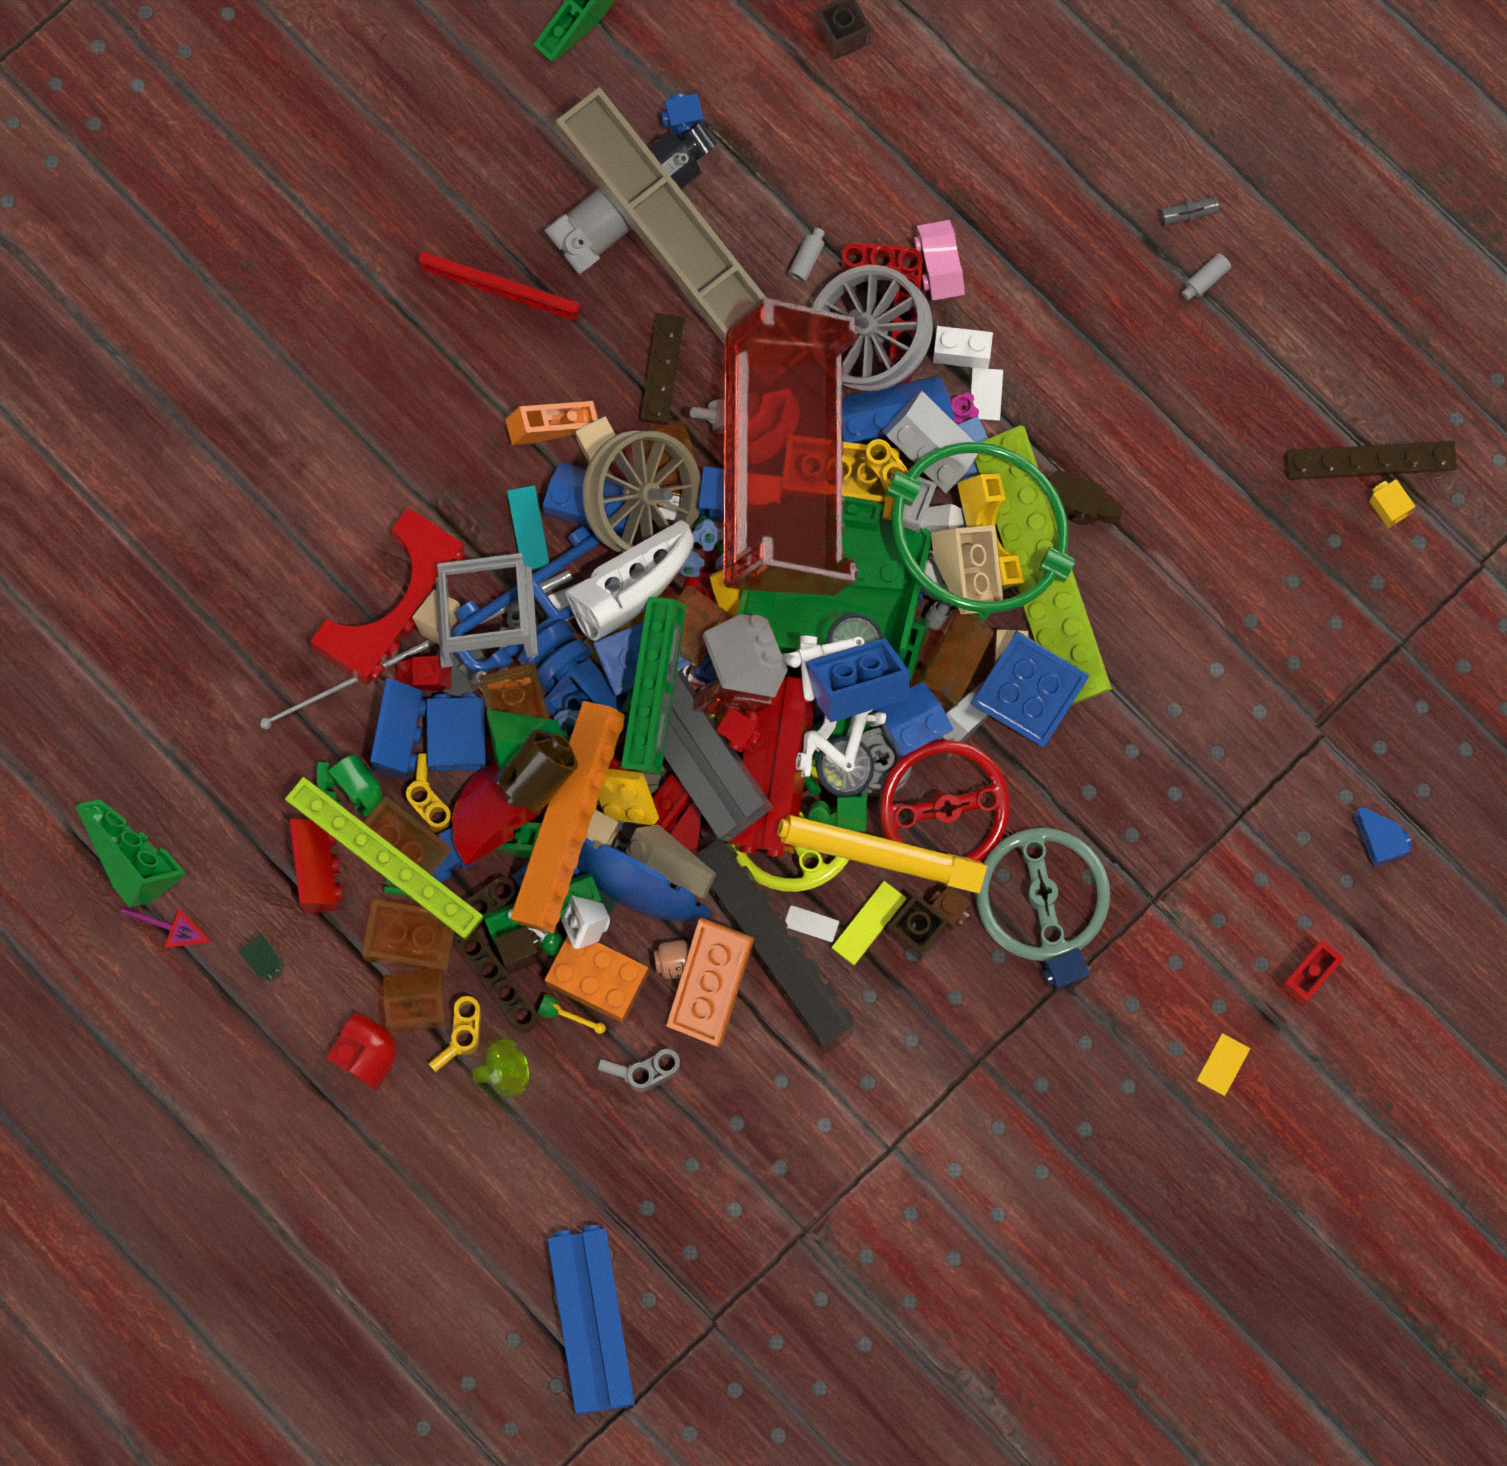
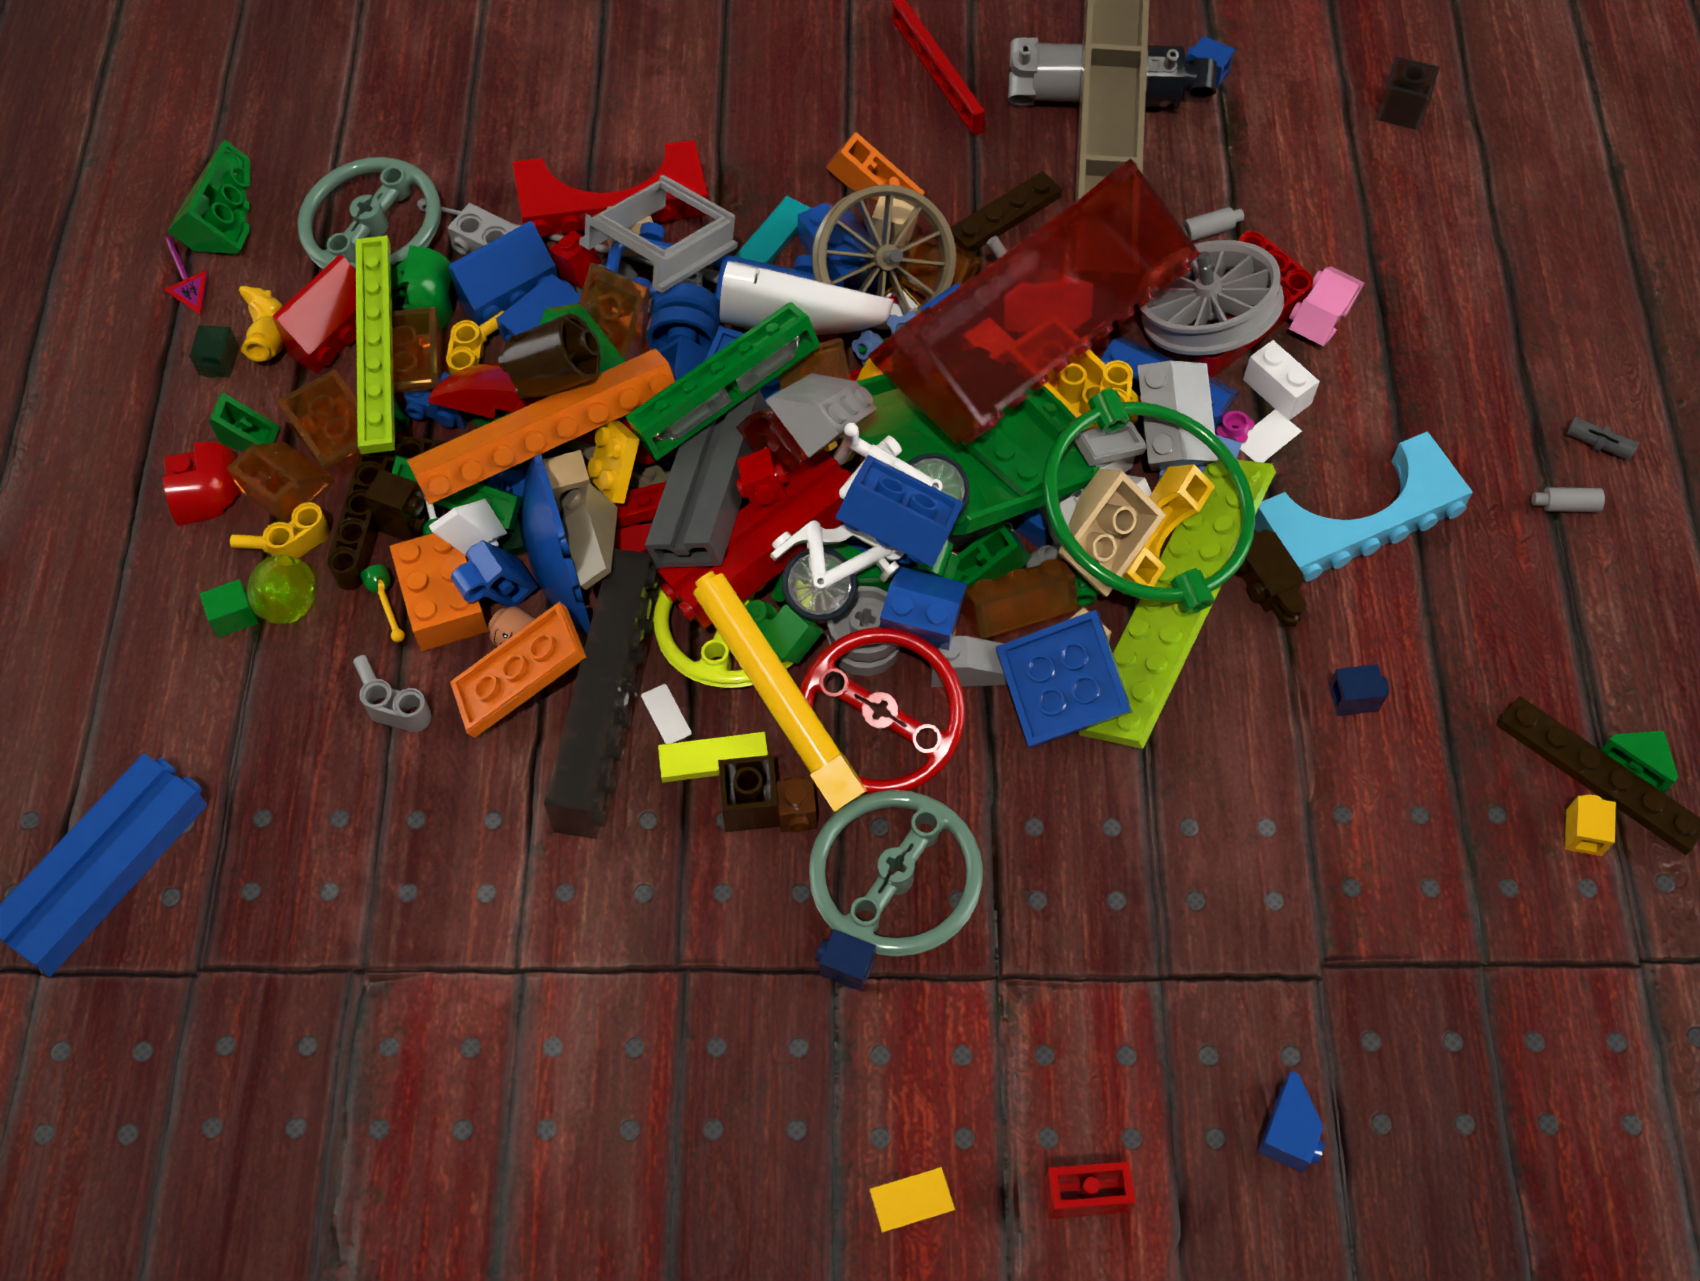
camera: 45 degrees right, 15 degrees down
none -> green brick [199,579,260,638]
none -> green slope [209,392,280,455]
none -> yellow animal [238,286,284,362]
none -> sand green piece [297,157,441,271]
none -> light grey brick [447,203,518,255]
none -> blue hinge [451,540,538,607]
none -> medium azure arch [1255,431,1473,582]
none -> dark blue brick [1329,664,1389,716]
none -> green slope [1601,731,1678,793]

